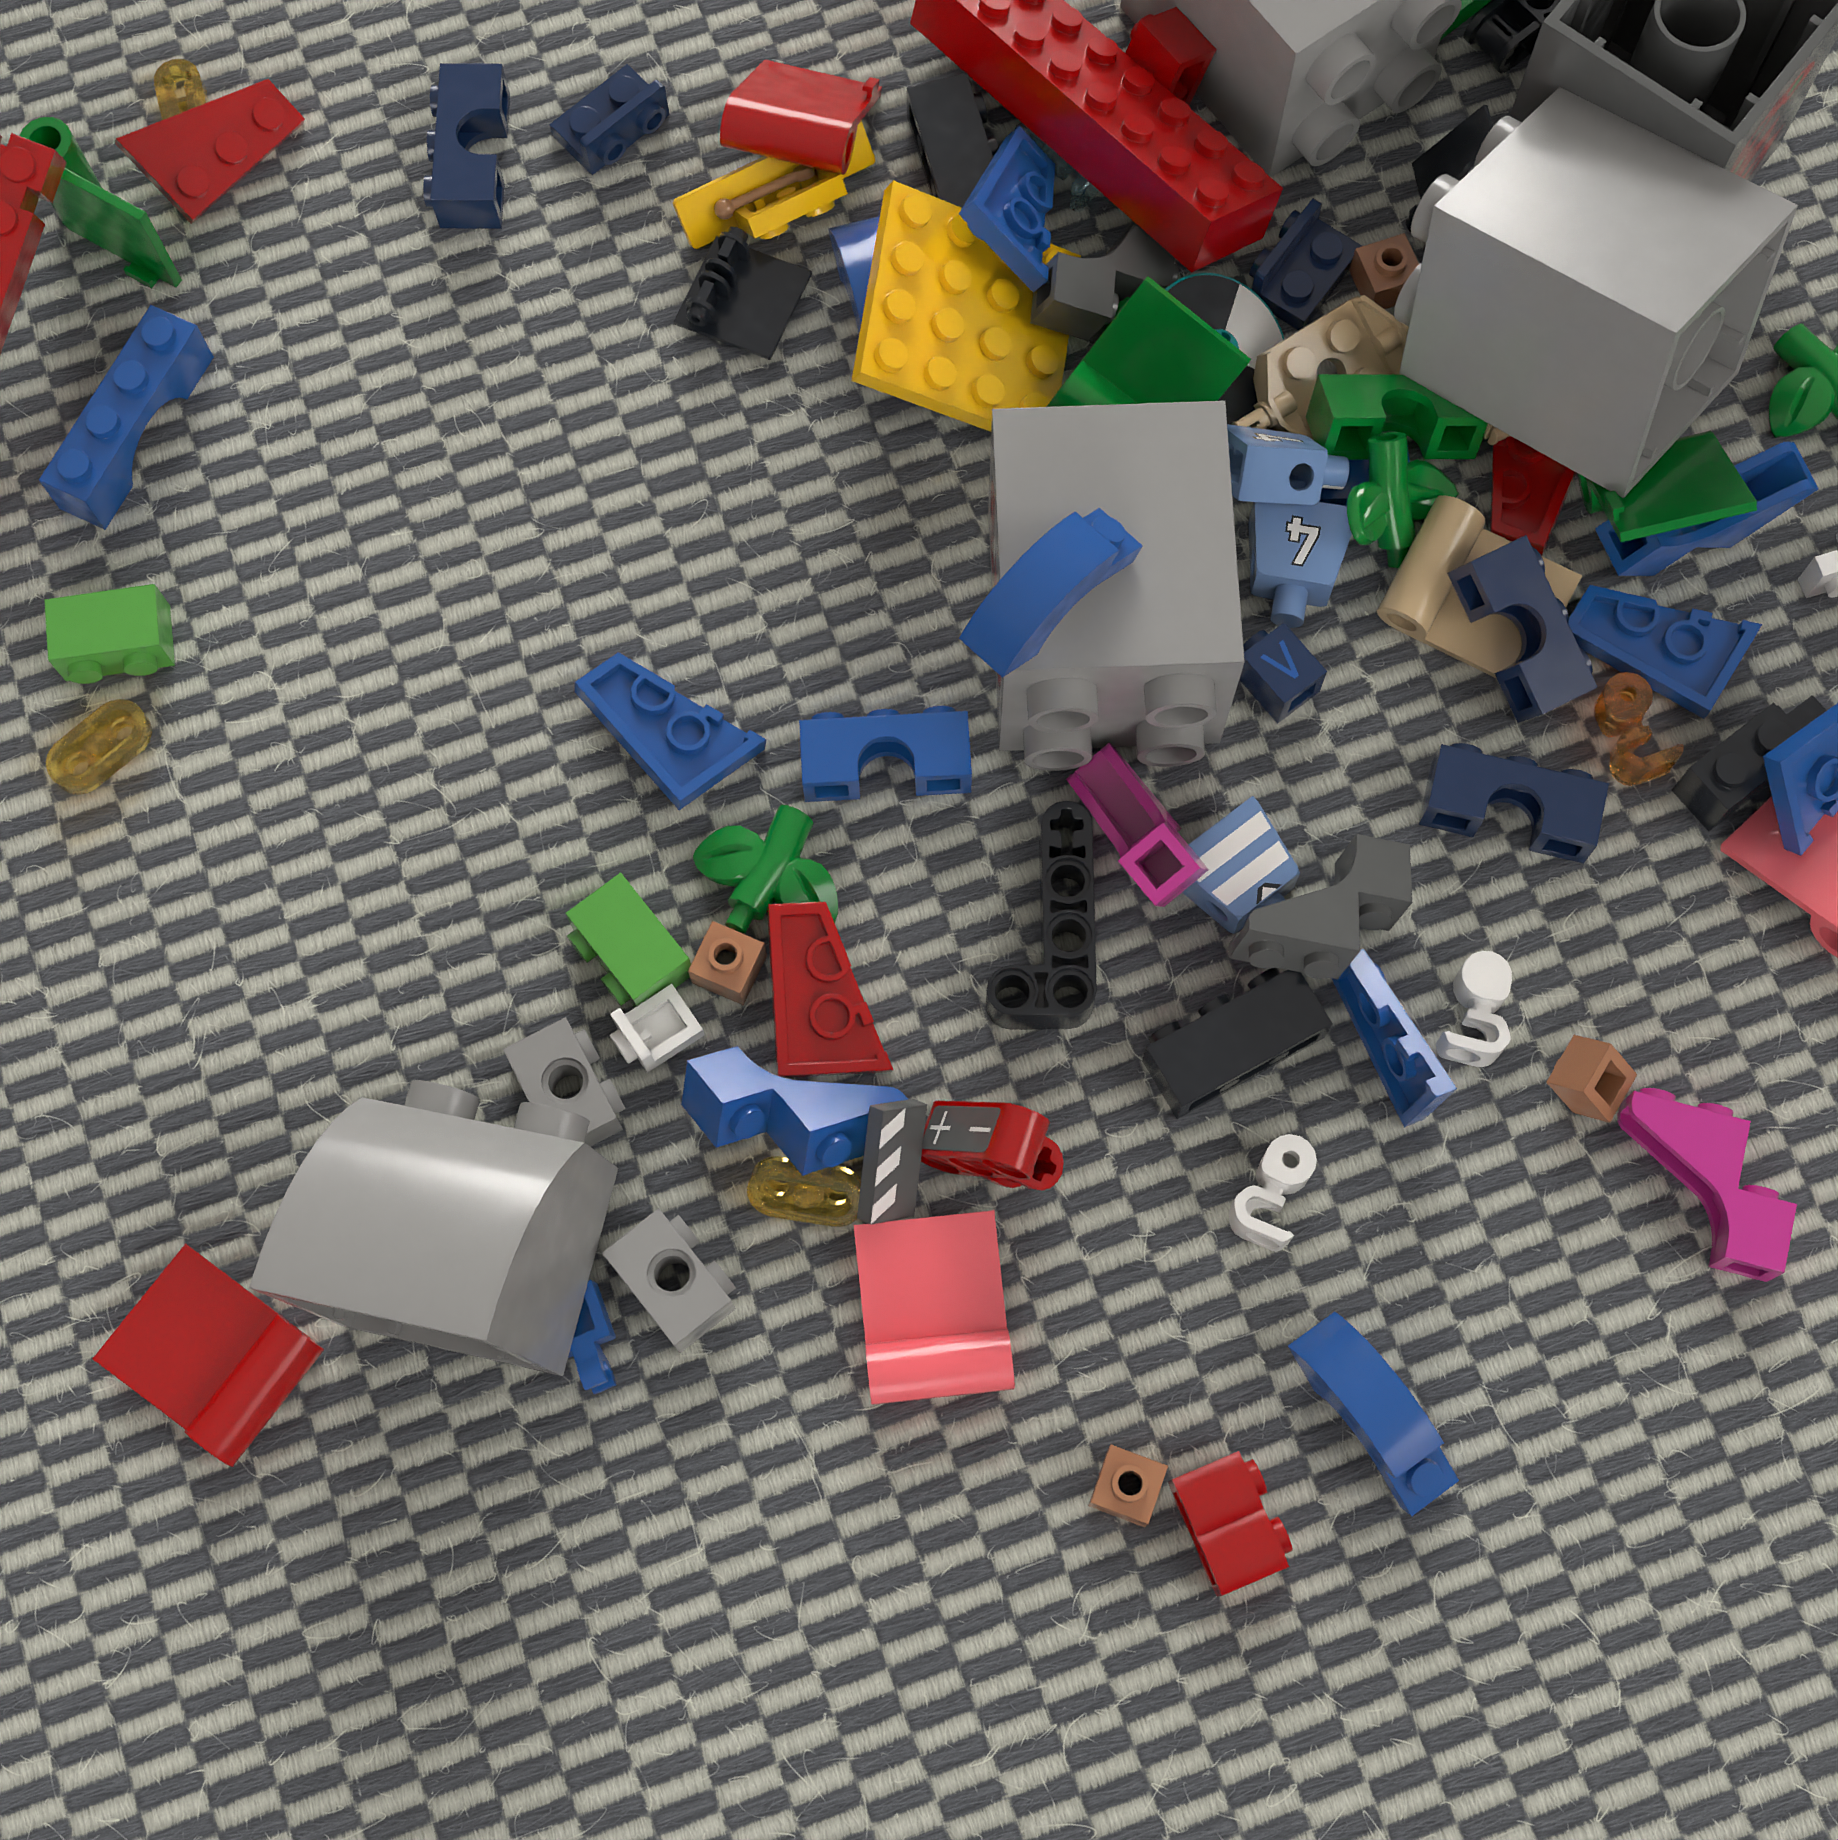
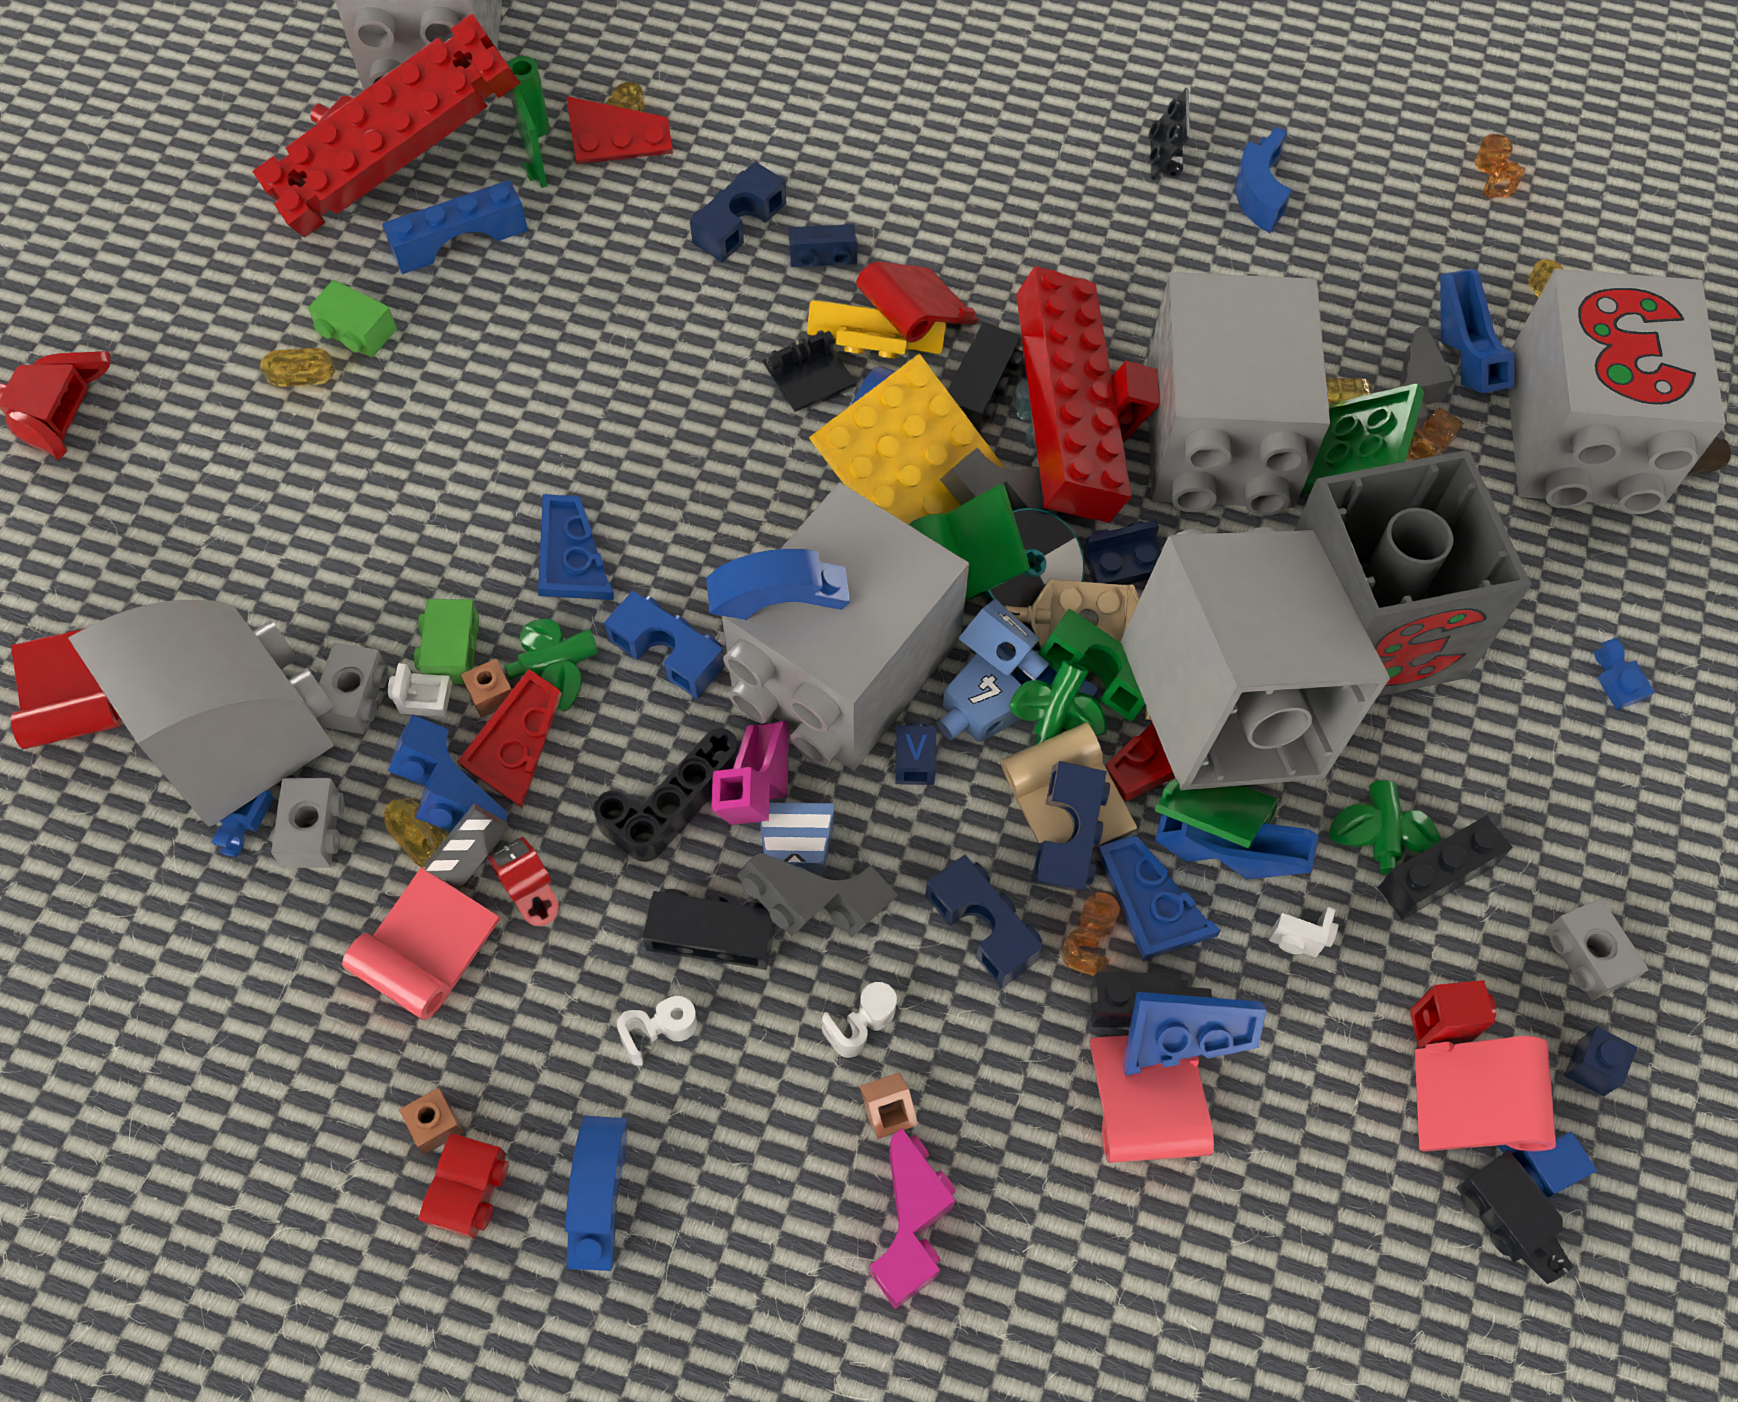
camera: 35 degrees right, 10 degrees down
medium nougat hinge [714,165,815,220] -> none
blue wing [959,125,1055,292] -> none
blue wing [1331,948,1457,1128] -> none

